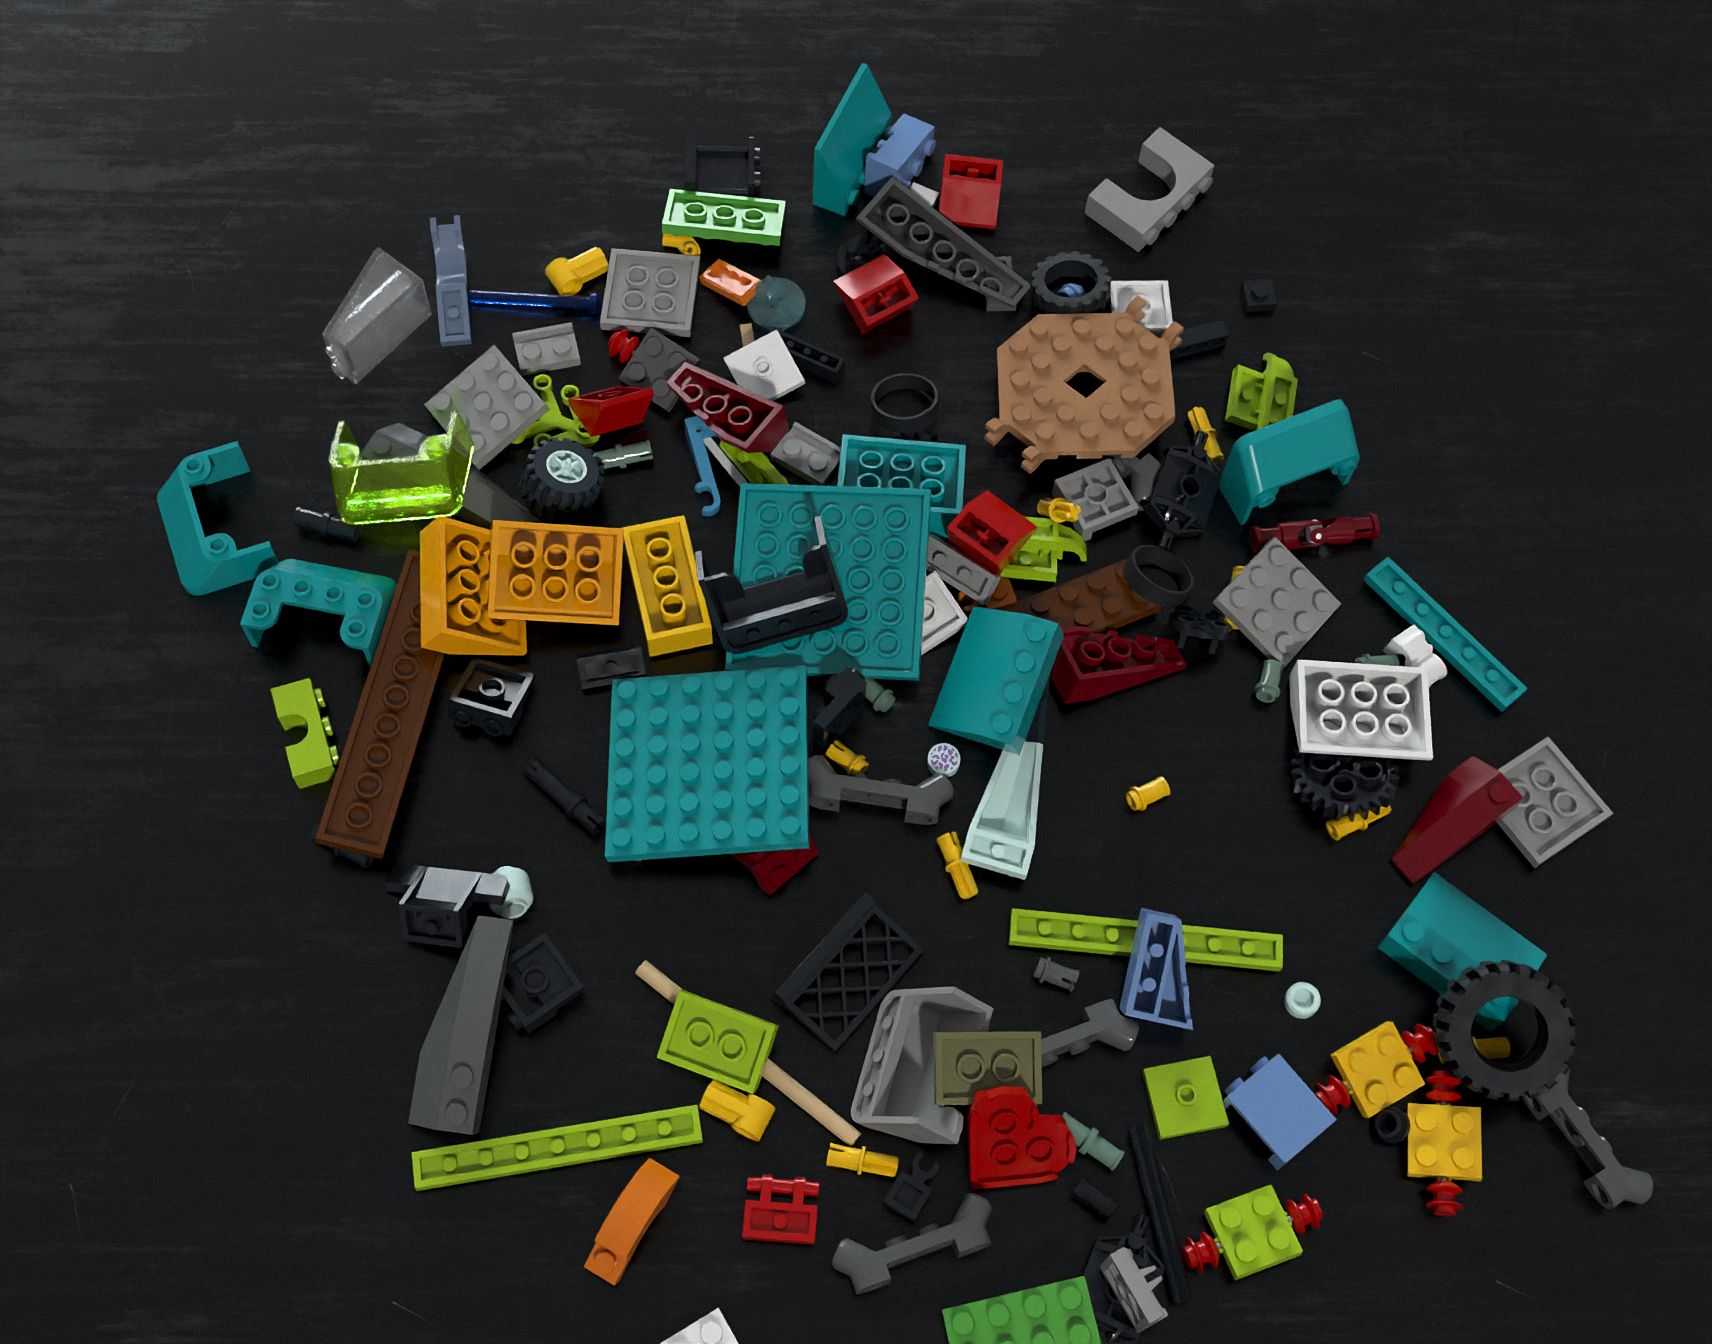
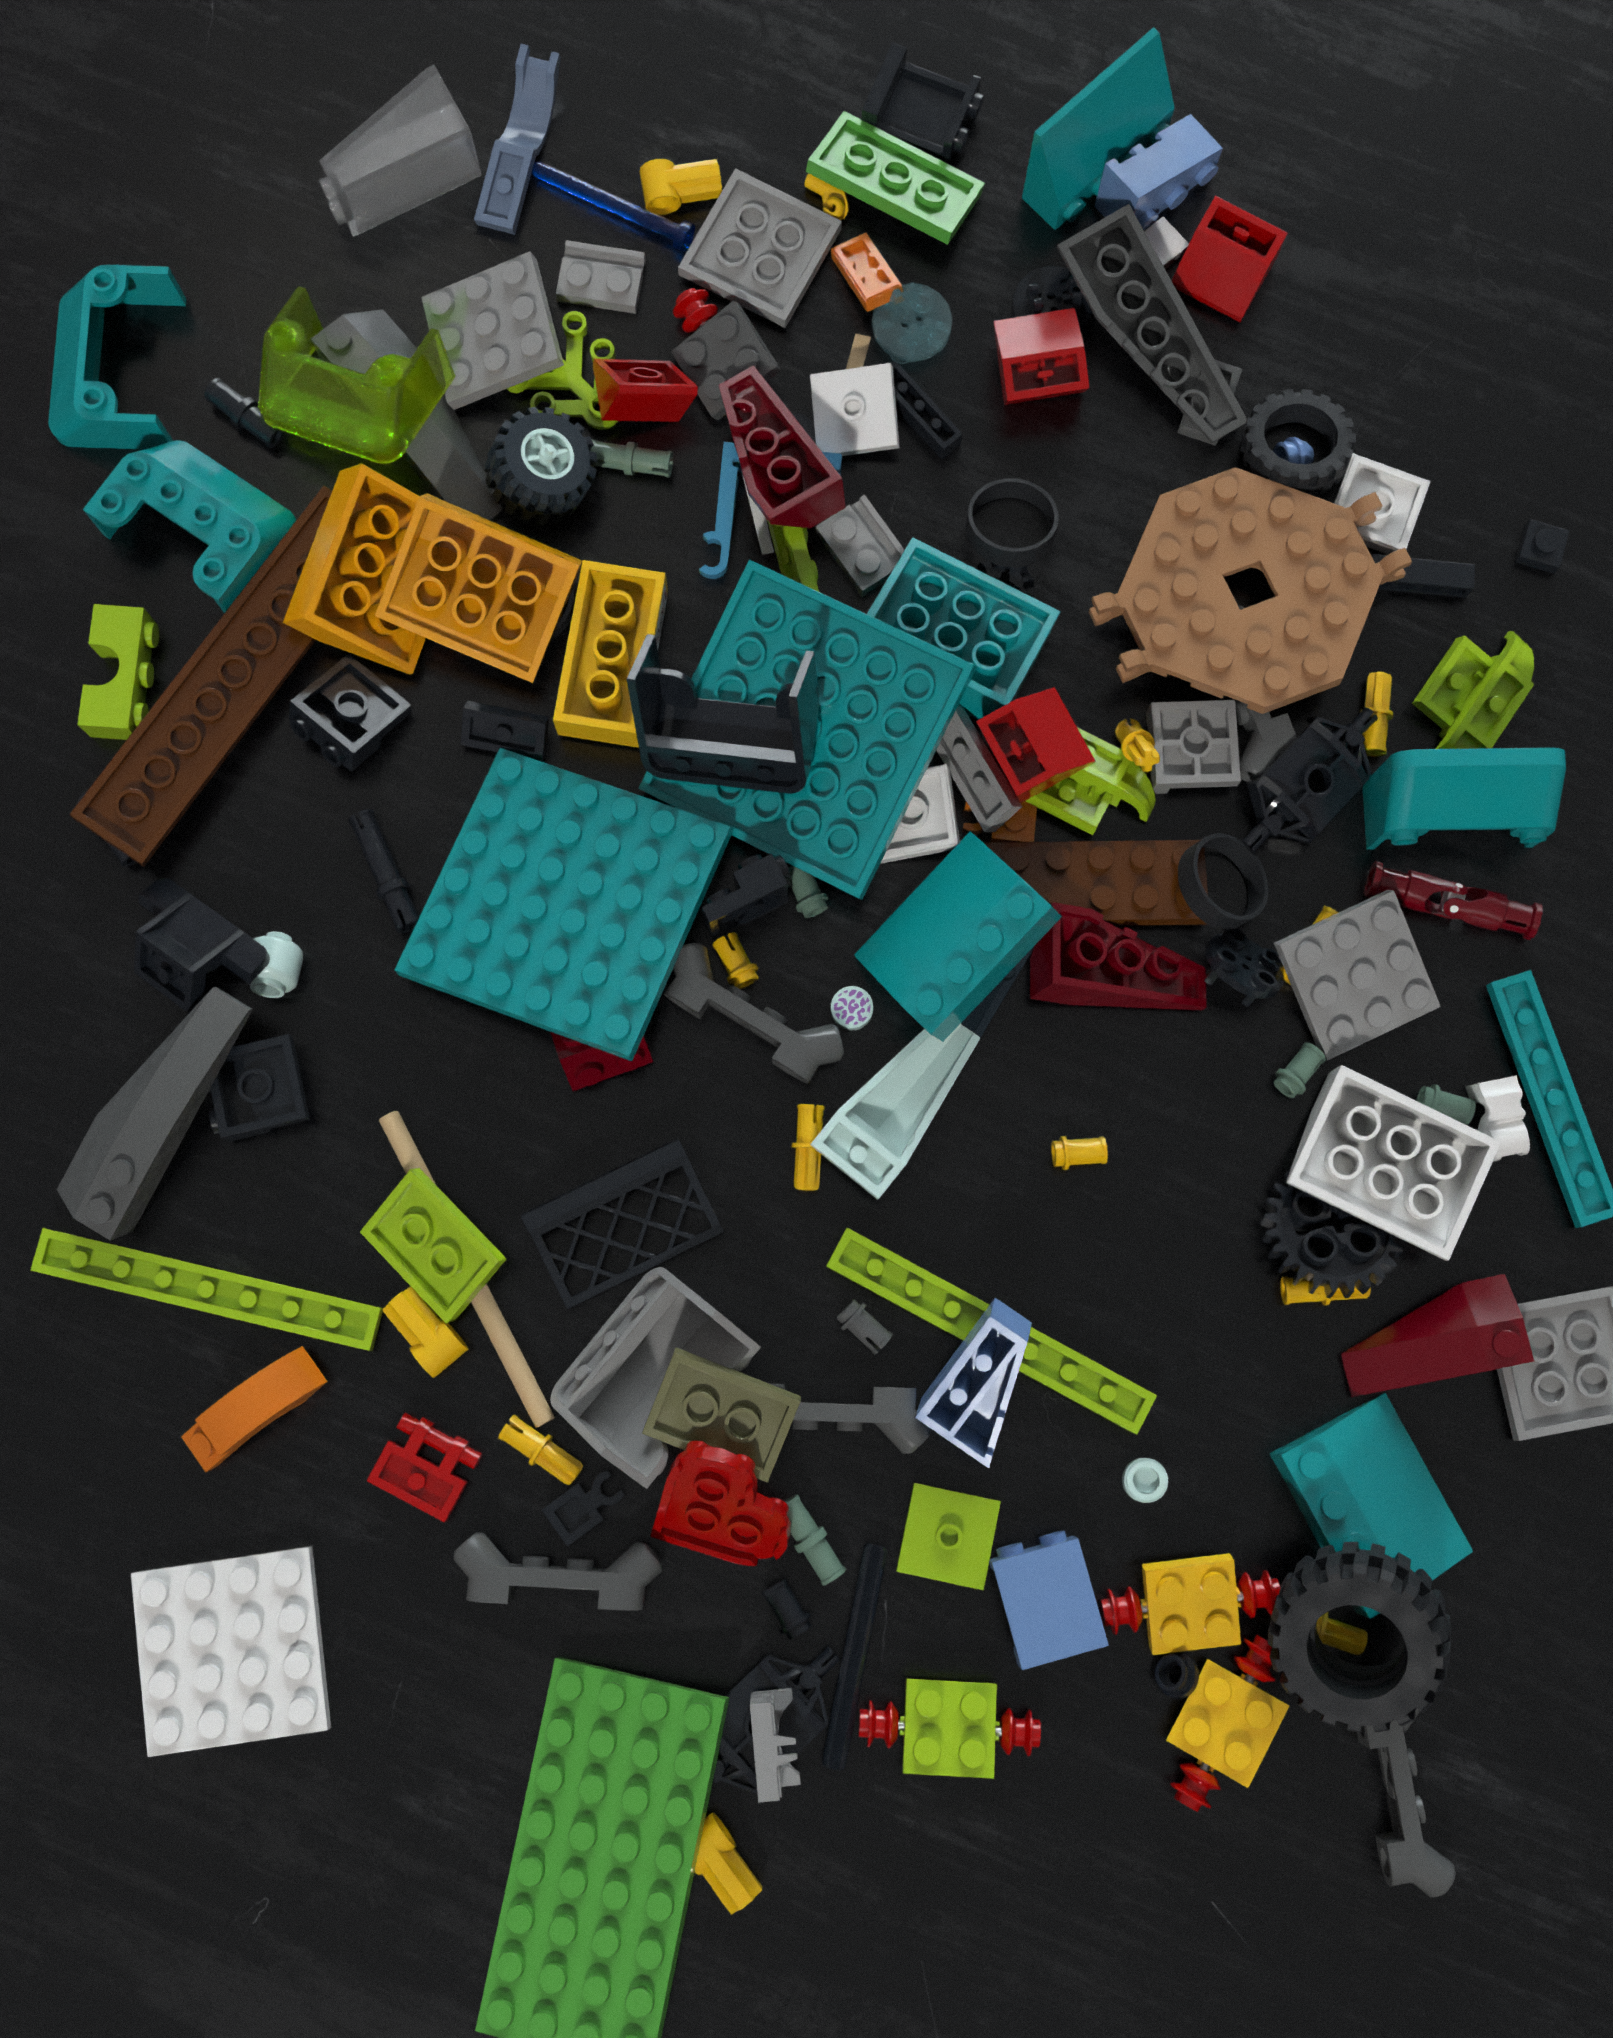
camera: 25 degrees right, 15 degrees up
light grey arch [1085,127,1214,252] -> none

